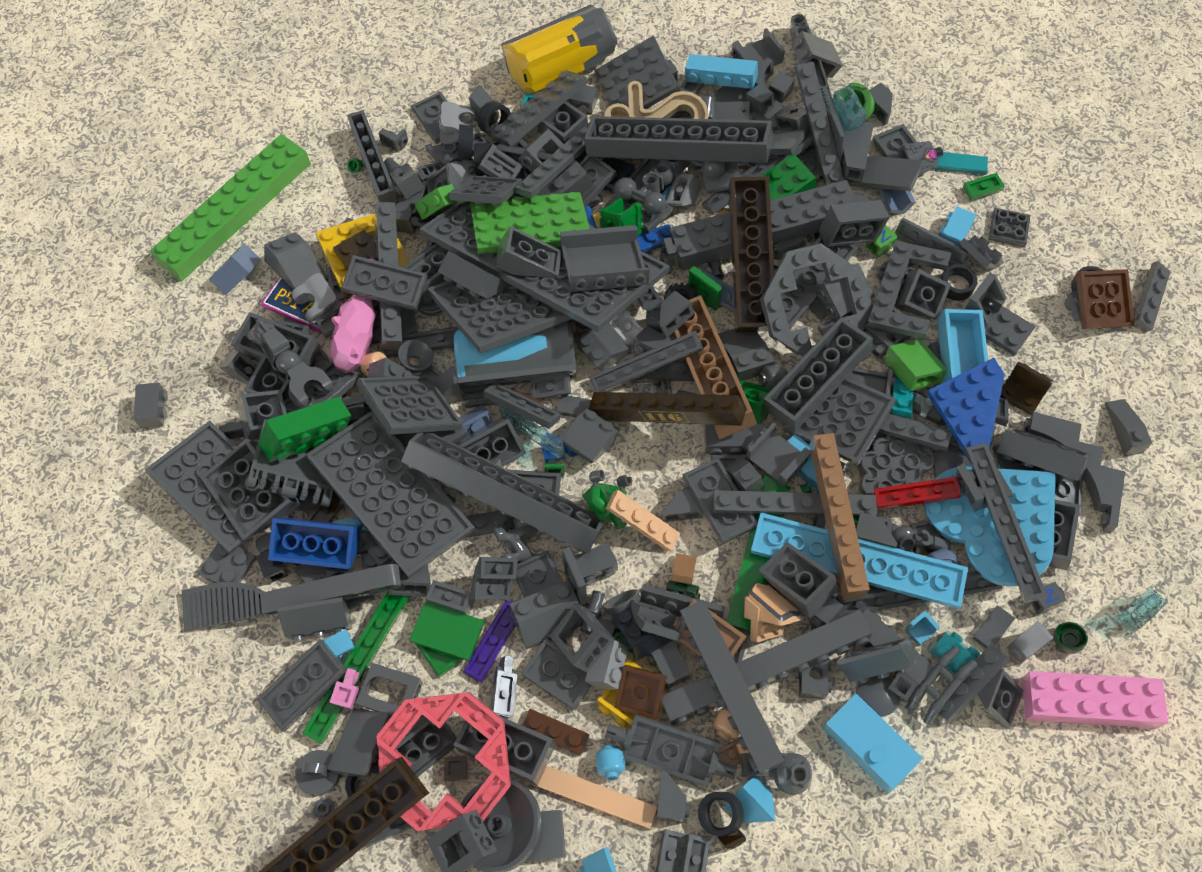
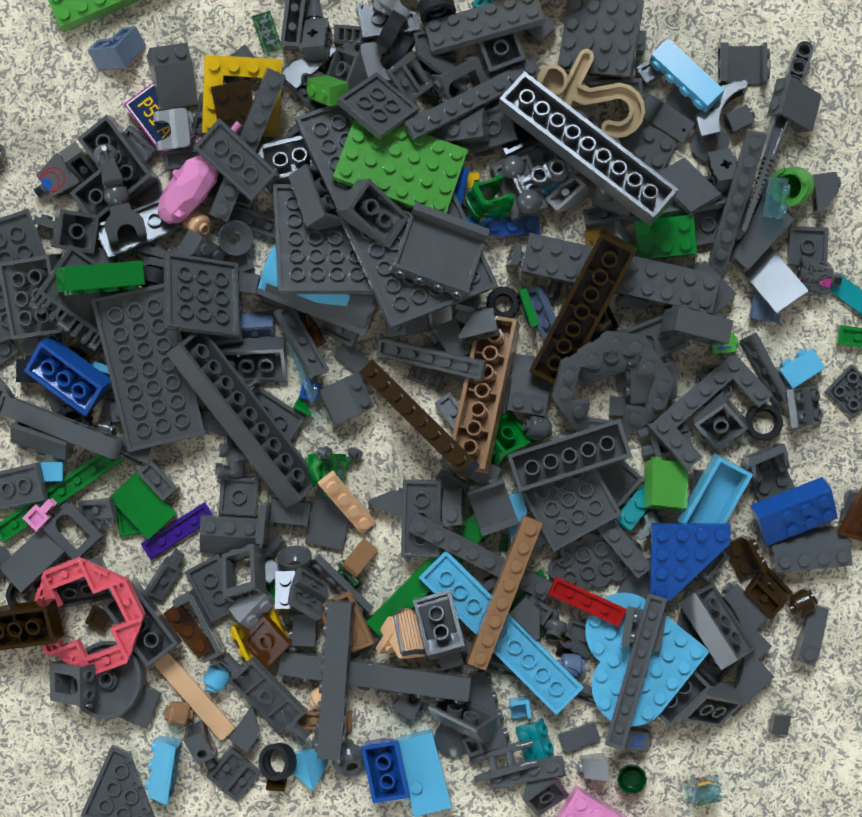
camera: 25 degrees right, 25 degrees up
dark grey slope [470,557,517,600] -> none
none -> dark grey torso [34,153,81,199]
none -> dark grey plate [77,497,118,529]
none -> medium nougat head [164,701,193,727]
none -> dark grey panel [172,589,226,664]
none -> dark grey torso [183,720,217,769]
none -> clear green tile [252,11,282,54]
none -> dark grey tile [305,485,355,550]
none -> blue slope [361,738,411,803]
none -> dark grey slope [680,682,744,727]
none -> dark brown slope [744,567,793,620]
none -> blue brick [750,477,838,546]
none -> dark grey slope [768,712,791,735]
none -> dark grey slope [769,526,853,572]
none -> dark brown head [787,589,818,617]

